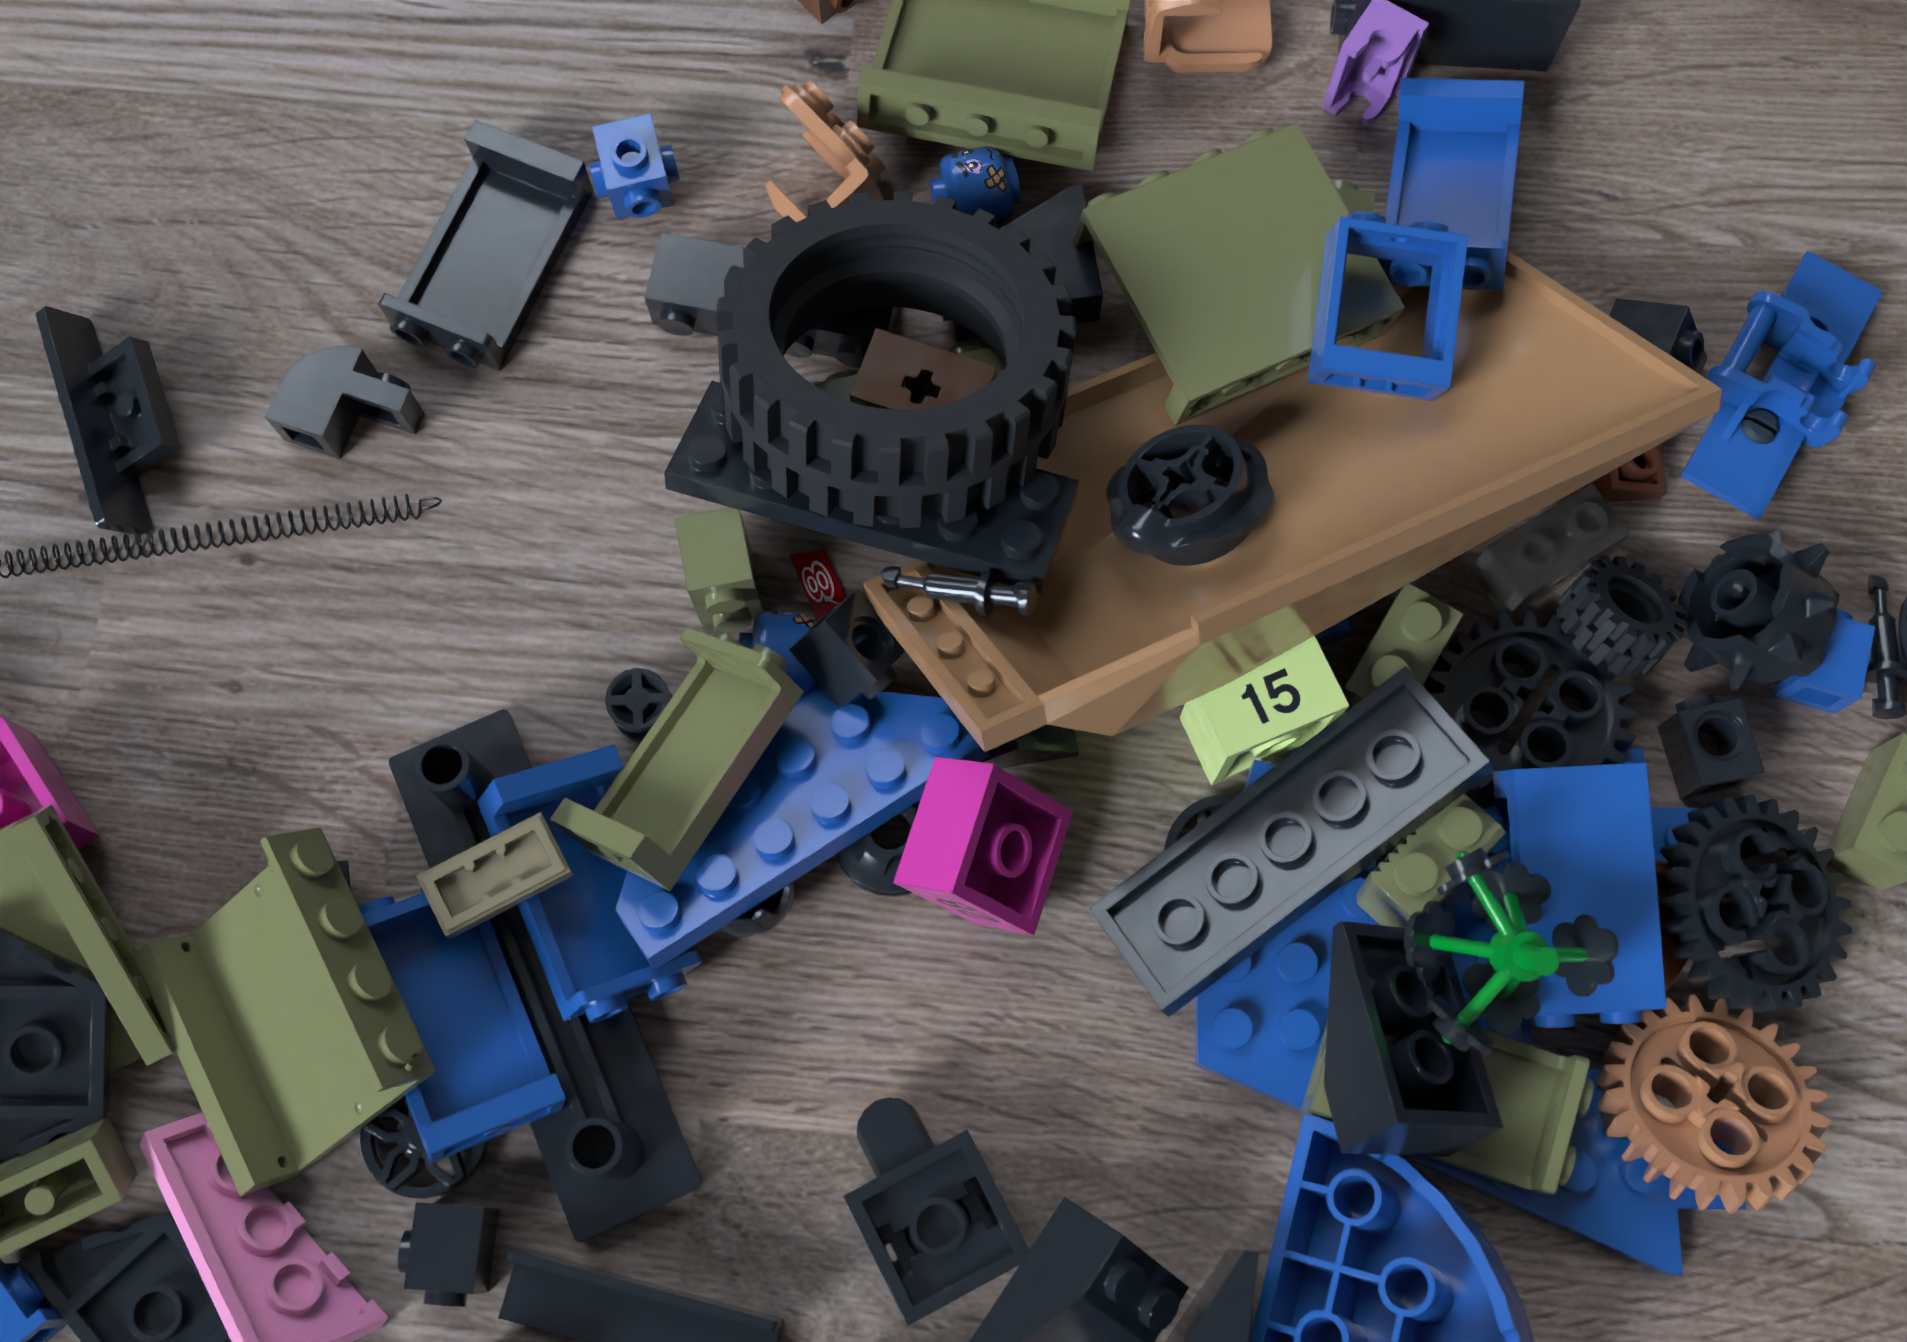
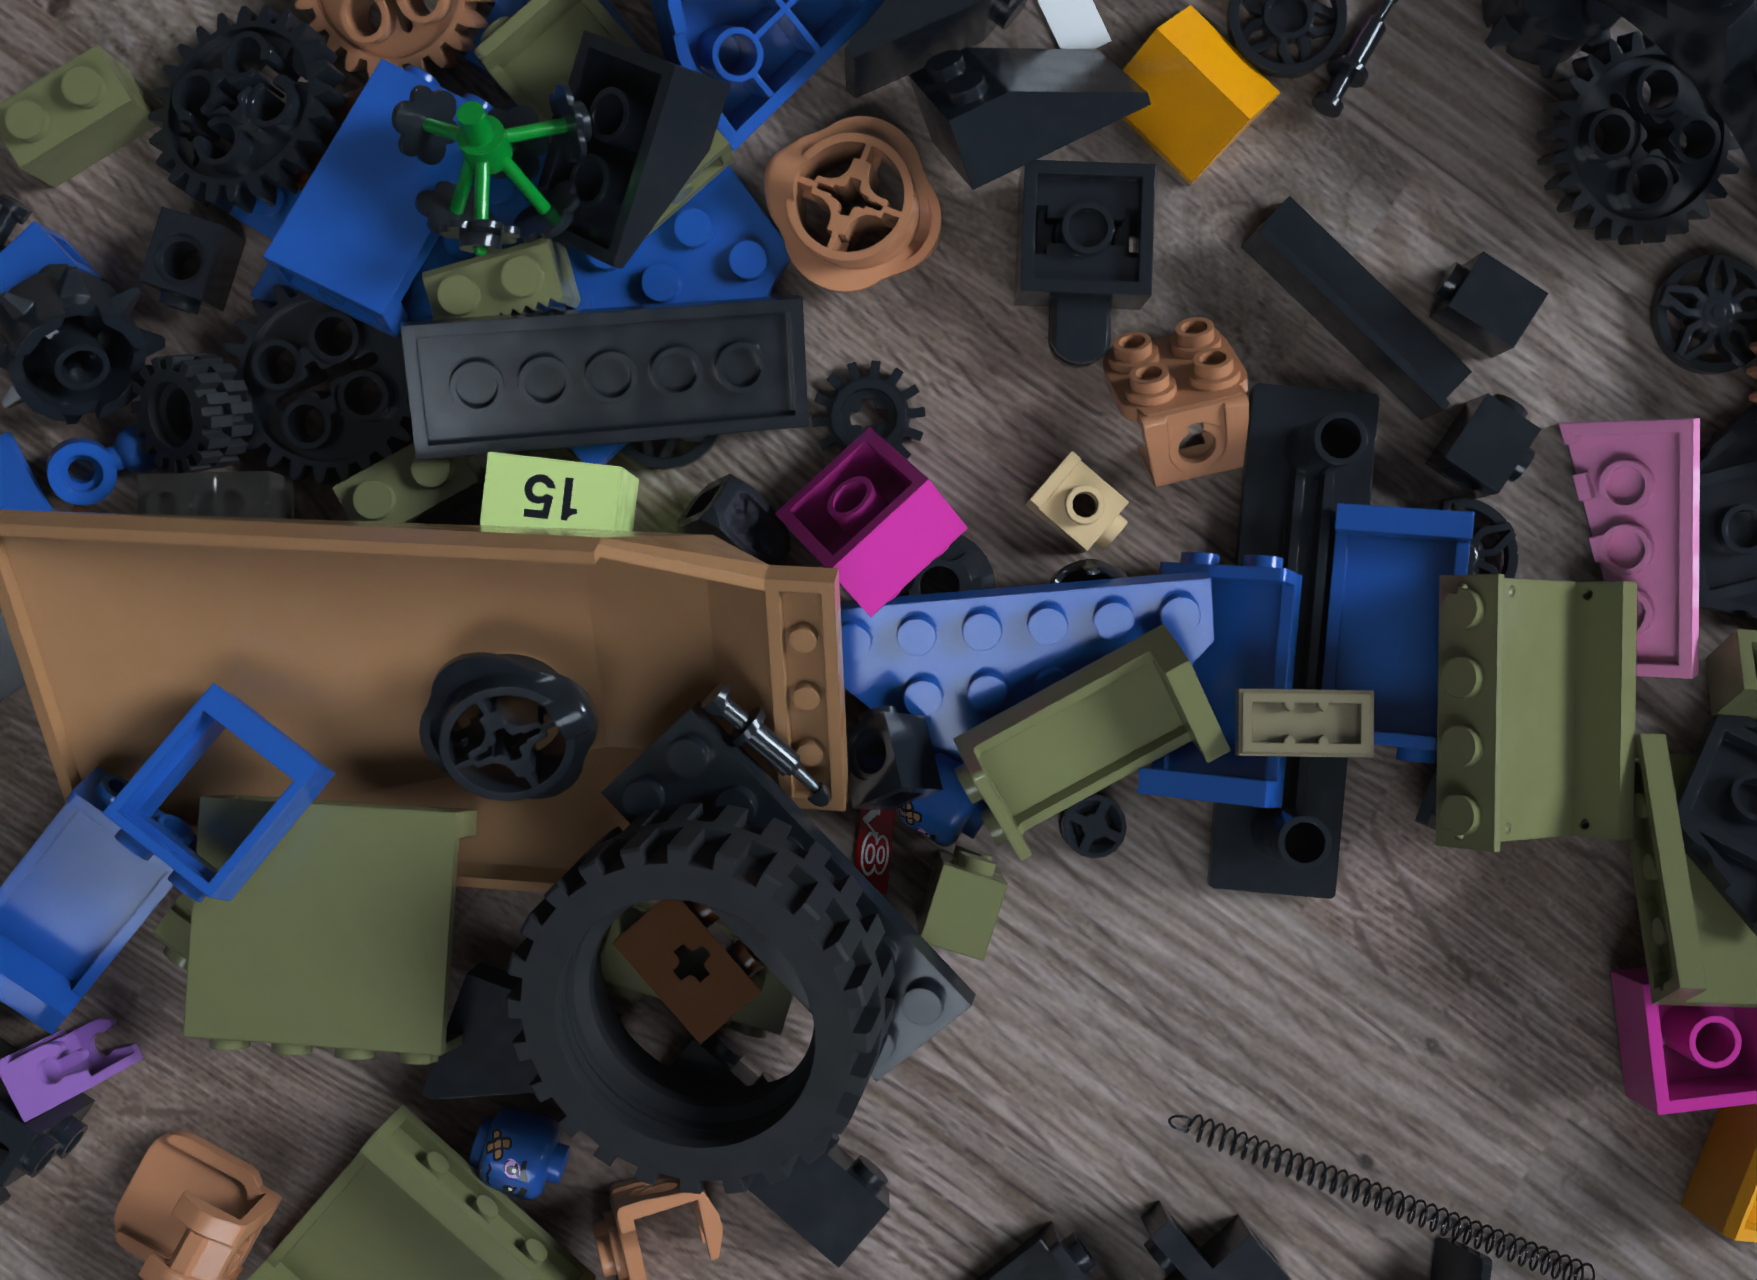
camera: 150 degrees left, 15 degrees up
none -> blue plate [46,423,159,505]
none -> rock [678,474,791,566]
none -> nougat piece [764,116,942,293]
none -> black gear [812,360,926,459]
none -> tan brick [1025,451,1129,553]
none -> nougat piece [1103,317,1249,488]

